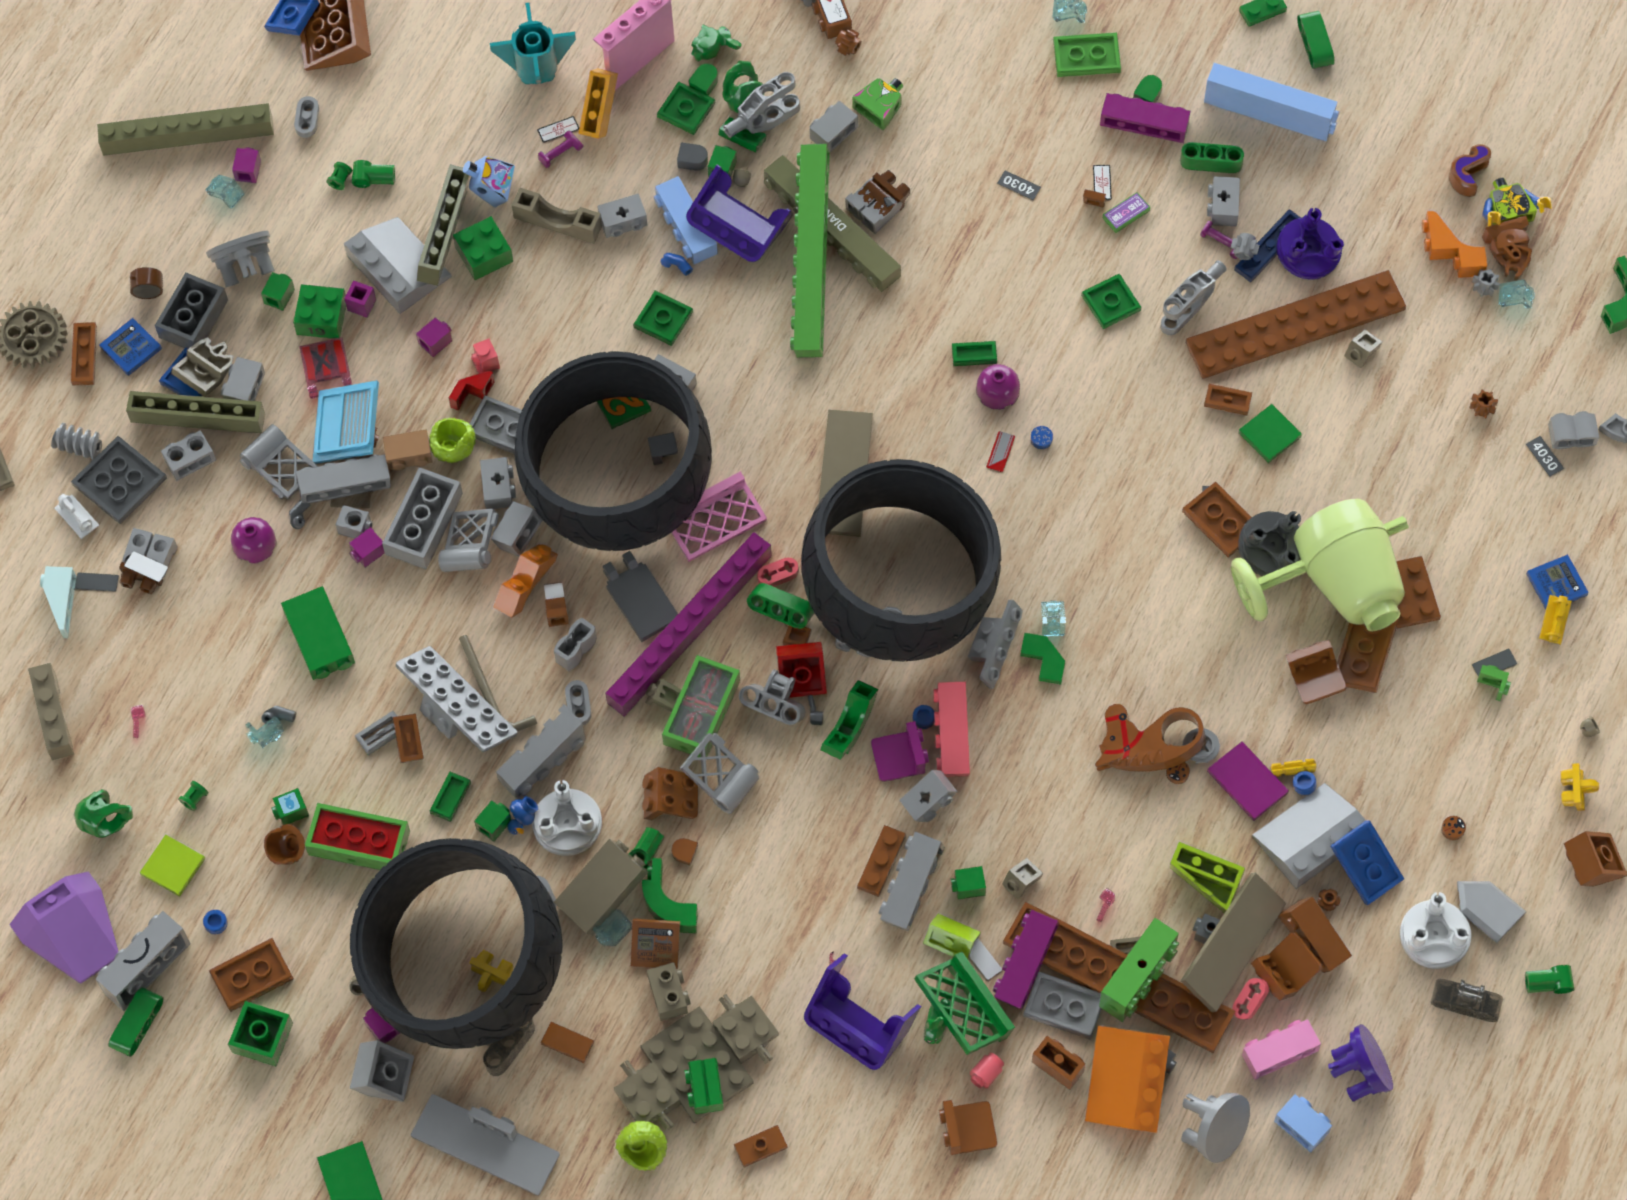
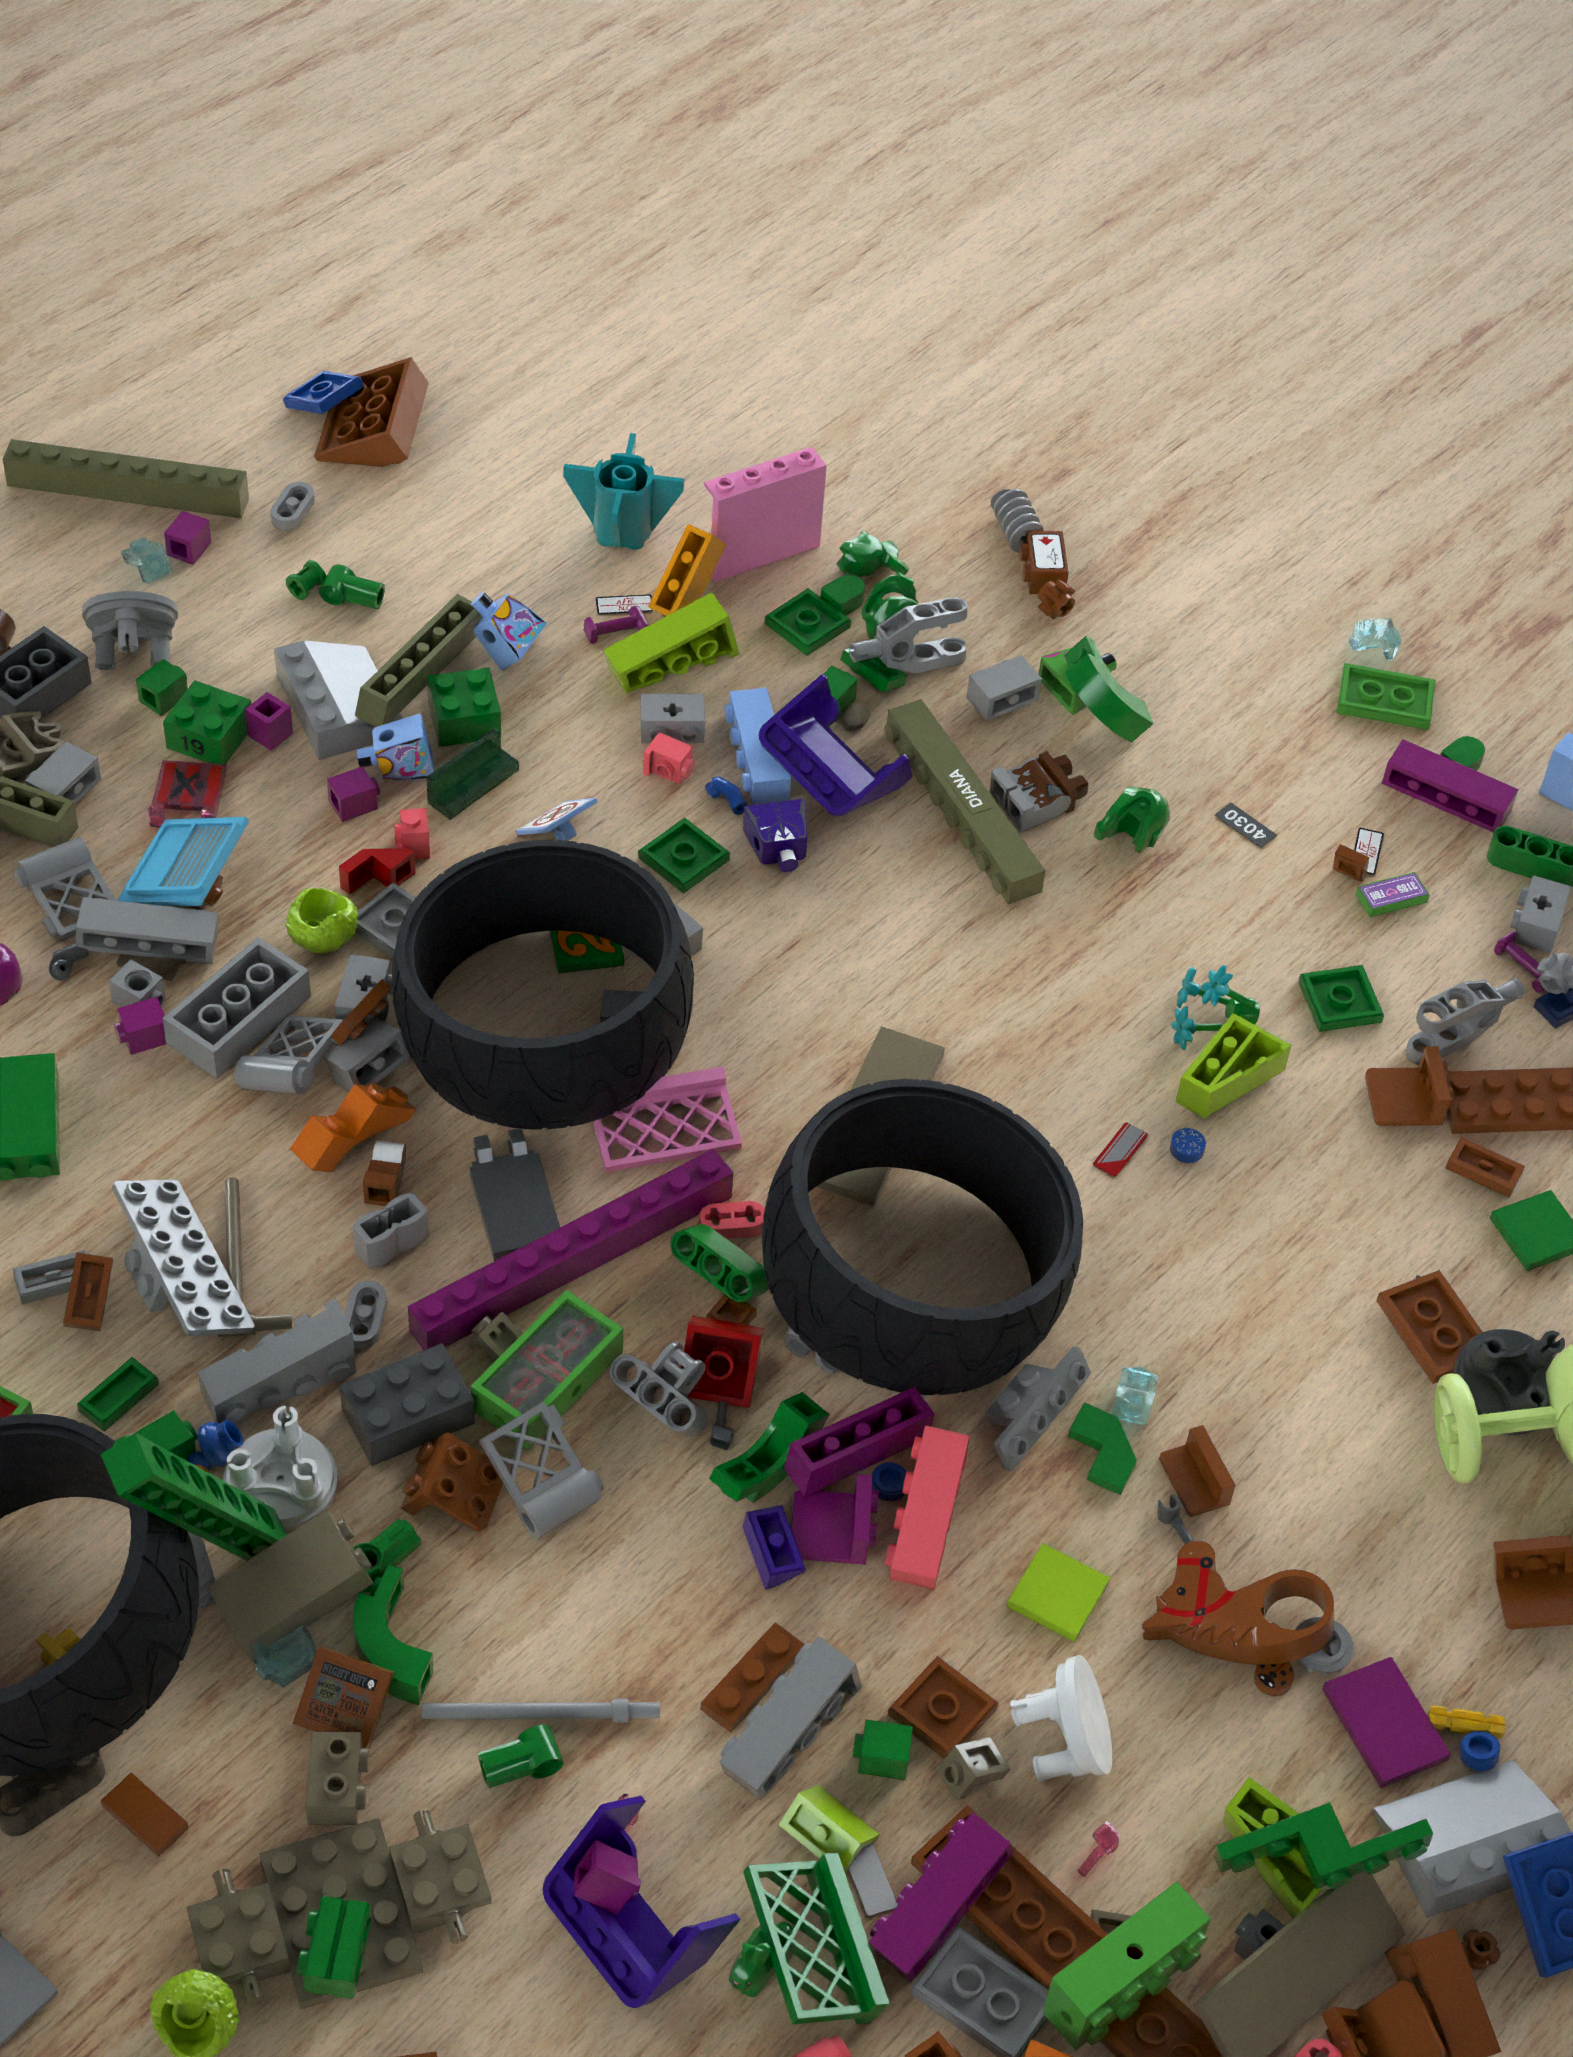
camera: 10 degrees right, 15 degrees down
medium nougat brick [383,429,433,471] -> none
dark tan arch [512,188,602,244] -> none
dark orange tile [671,838,698,866] -> none
dark grey piece [677,142,708,171] -> none
bright green brick [790,144,830,358] -> none
light grey brick [900,770,957,822] -> none
green tile [952,341,997,366] -> none
magenta cylinder [976,364,1020,410] -> none
none -> green brick [100,1433,287,1561]
none -> dark orange plate [330,979,392,1046]
none -> dark grey brick [339,1343,475,1466]
none -> light blue torso [357,714,435,781]
none -> light grey bar [422,1698,660,1723]
none -> clear green panel [427,728,519,820]
none -> green piece [478,1725,564,1788]
none -> light blue piece [516,798,598,841]
none -> magenta brick [574,1840,641,1915]
none -> lime wedge [603,592,740,693]
none -> coral brick [643,732,695,784]
none -> dark purple torso [743,799,808,872]
none -> dark purple slope [743,1505,806,1590]
none -> magenta brick [784,1387,935,1497]
none -> dark orange tile [888,1656,999,1759]
none -> lime tile [1007,1543,1110,1642]
none -> white piece [1010,1655,1113,1782]
none -> green arch [1064,636,1154,743]
none -> green helmet [1093,786,1170,853]
none -> dark grey hand [1157,1494,1194,1544]
none -> dark orange panel [1159,1425,1236,1517]
none -> teal plant [1171,965,1260,1050]
none -> lime wedge [1175,1013,1292,1118]
none -> green bracket [1214,1802,1434,1889]
none -> dark orange bracket [1365,1046,1454,1126]

